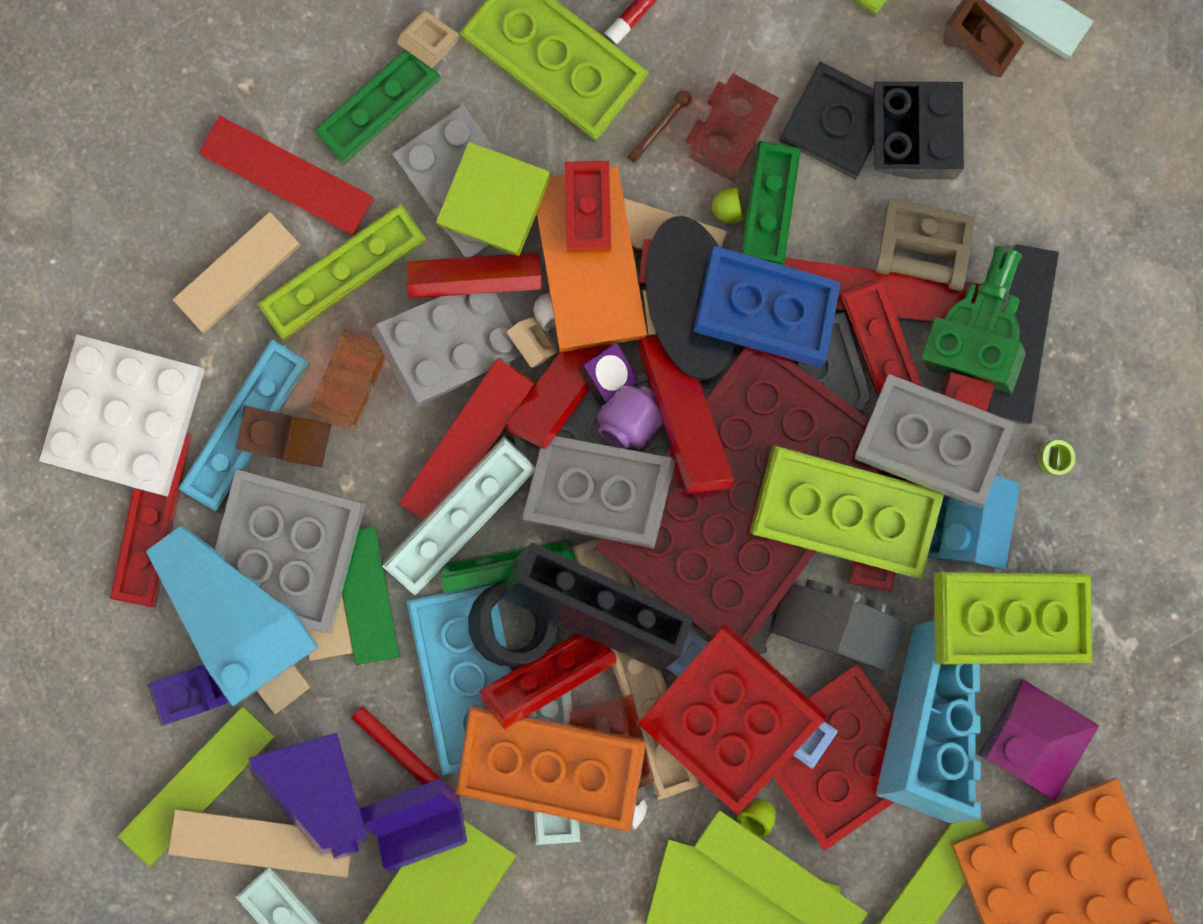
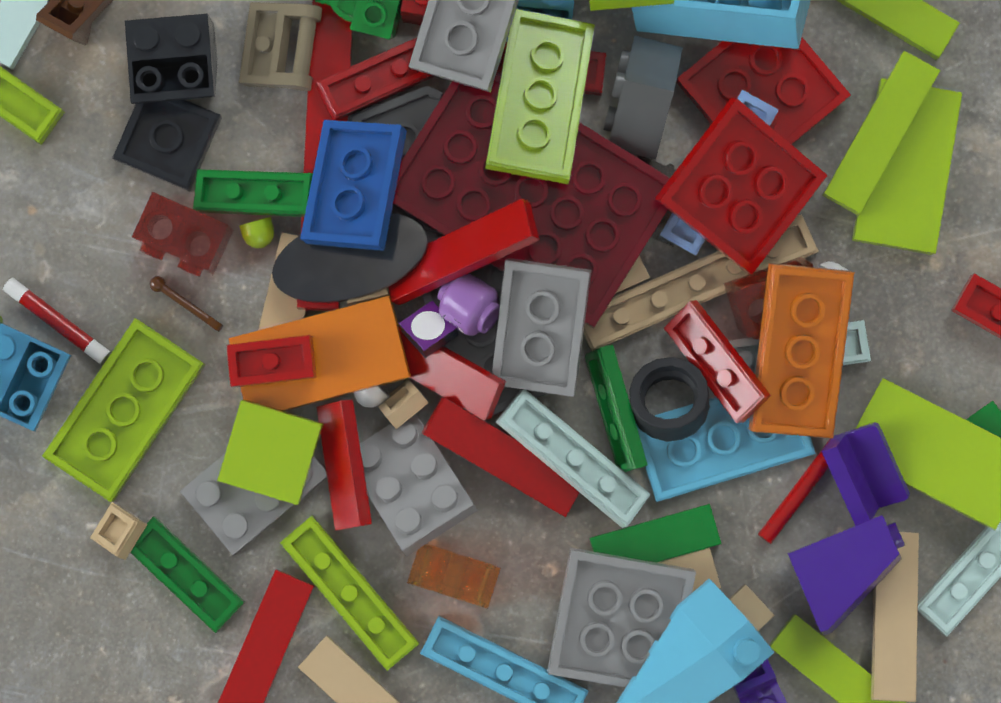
camera: 90 degrees left, 0 degrees up
reddish brown slope [235,405,331,467] -> none
black brick [501,542,694,671] -> none
lime hinge [737,799,776,838] -> none

